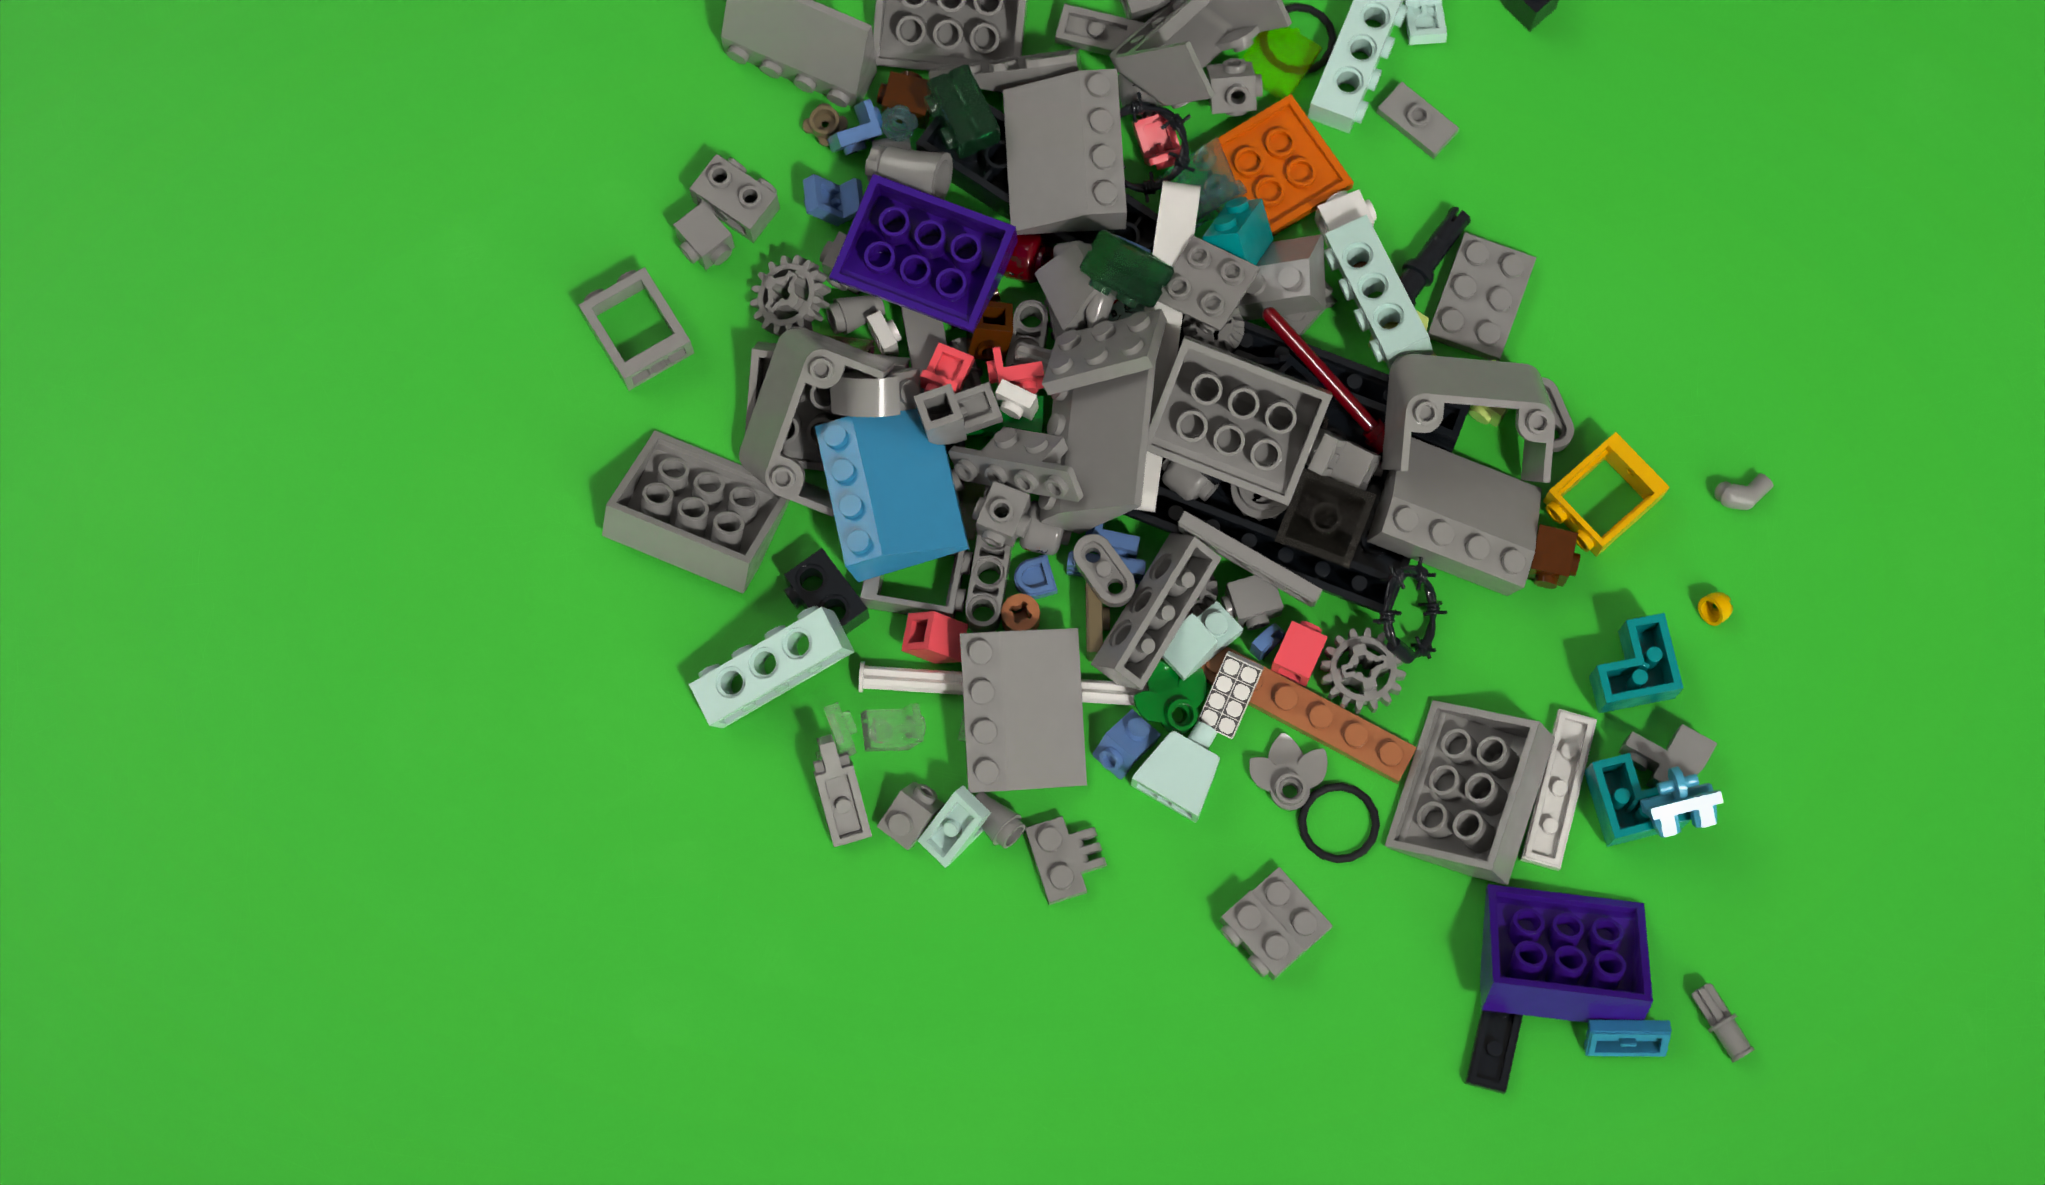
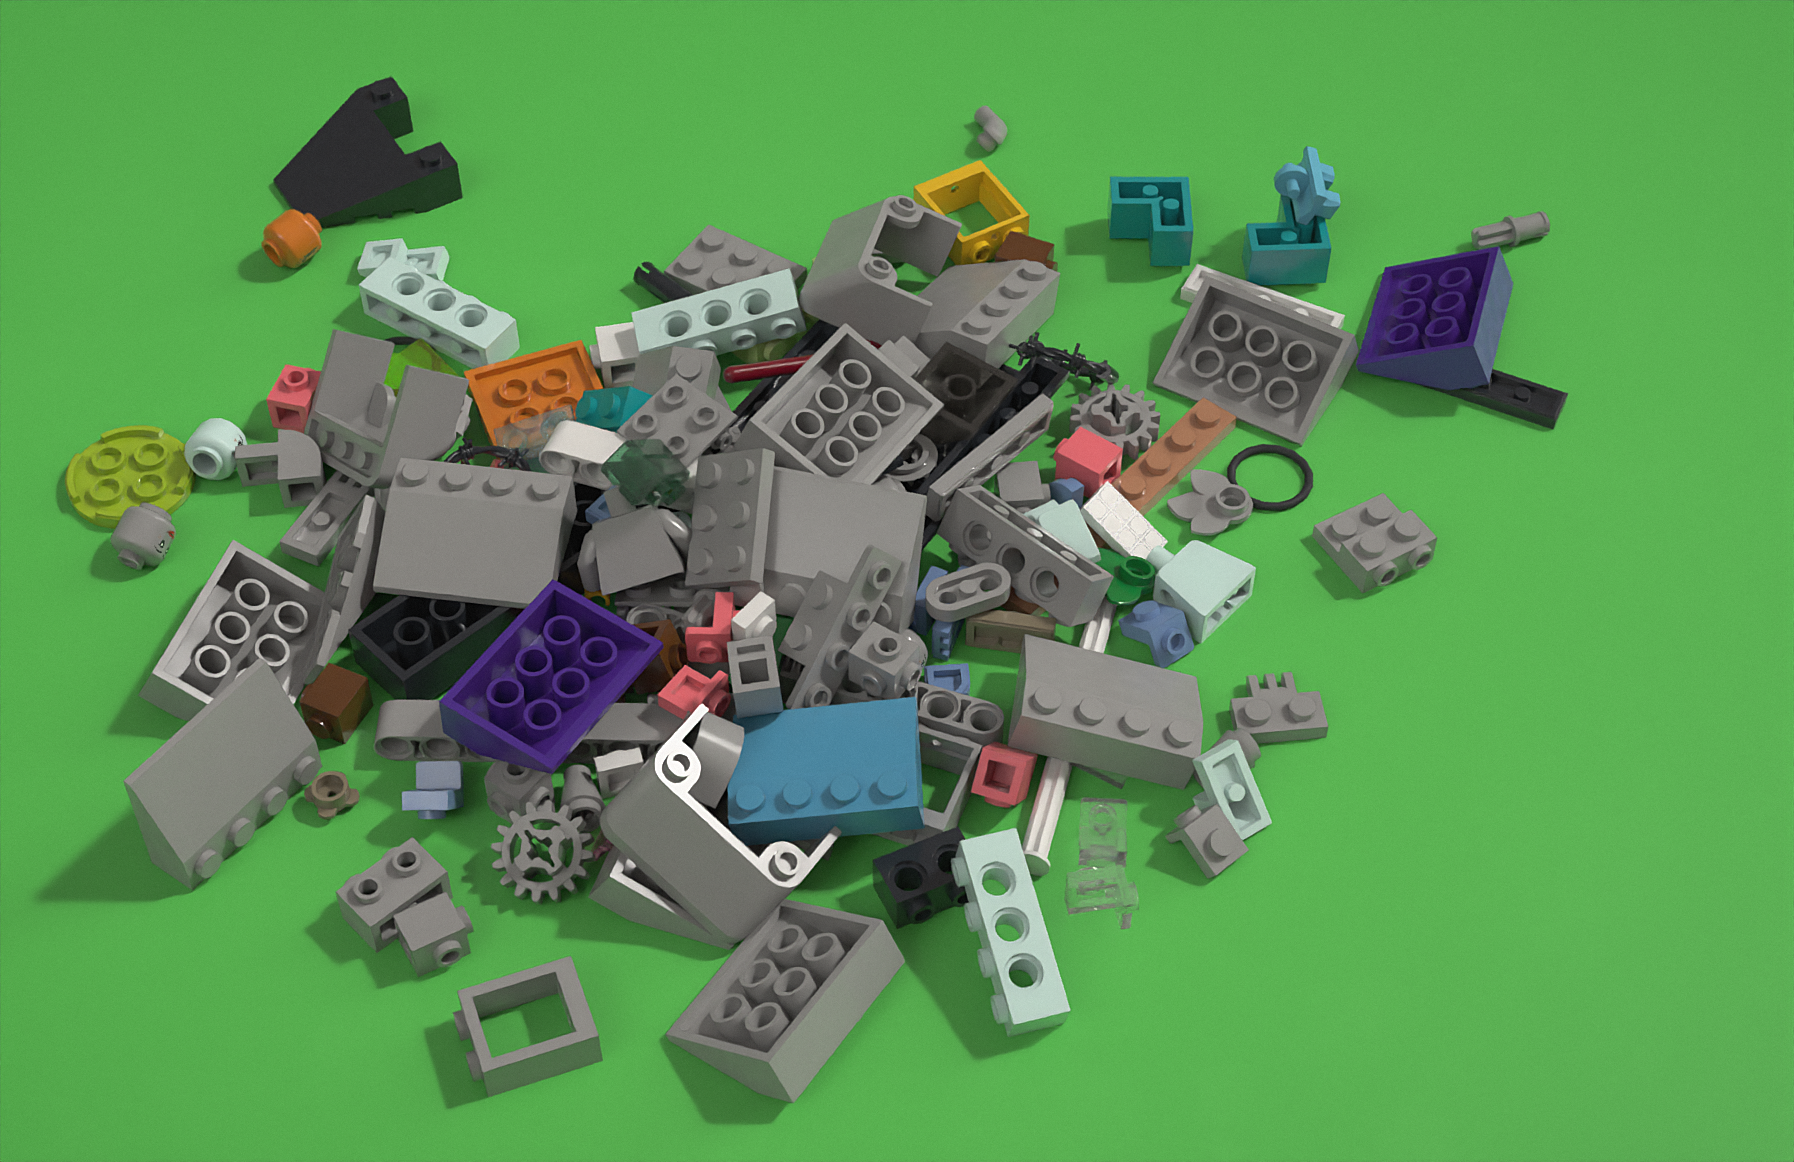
camera: 80 degrees left, 25 degrees down
light grey hinge [813,734,872,847] -> none
medium blue bracket [827,99,883,156] -> none
light grey plant [865,145,953,200] -> none
clear light blue plate [881,105,918,141] -> none
clear green brick [923,64,1001,159] -> none
nougat wheel [1001,593,1040,631] -> none
light grey plate [1376,82,1459,159] -> none
dark azure tile [1584,1020,1672,1057] -> none
light grey brick [1618,724,1717,788] -> none
yellow hinge [1698,592,1733,626] -> none

